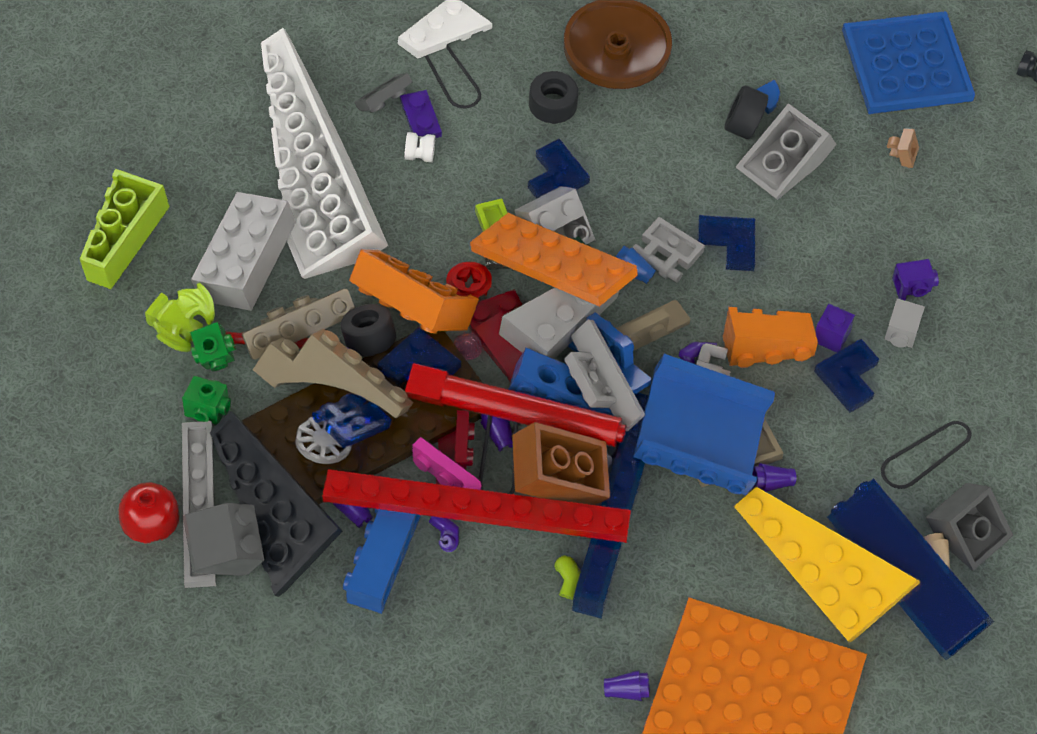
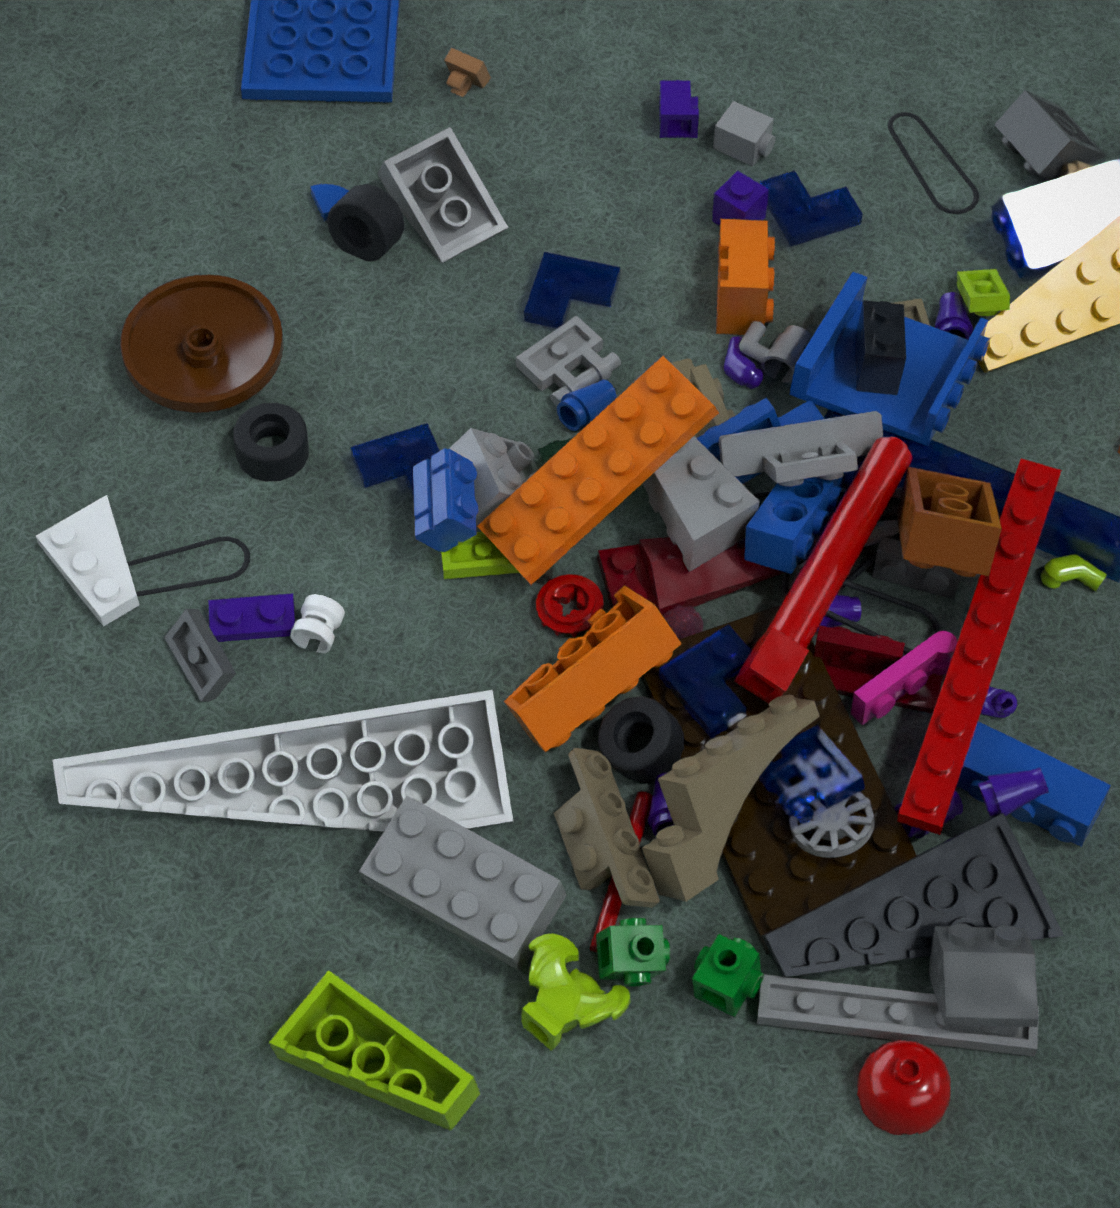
camera: 75 degrees left, 0 degrees up
none -> blue brick [413,448,479,552]
none -> black brick [855,300,906,395]
none -> lime plate [957,269,1010,316]
none -> dark purple cone [978,767,1049,818]

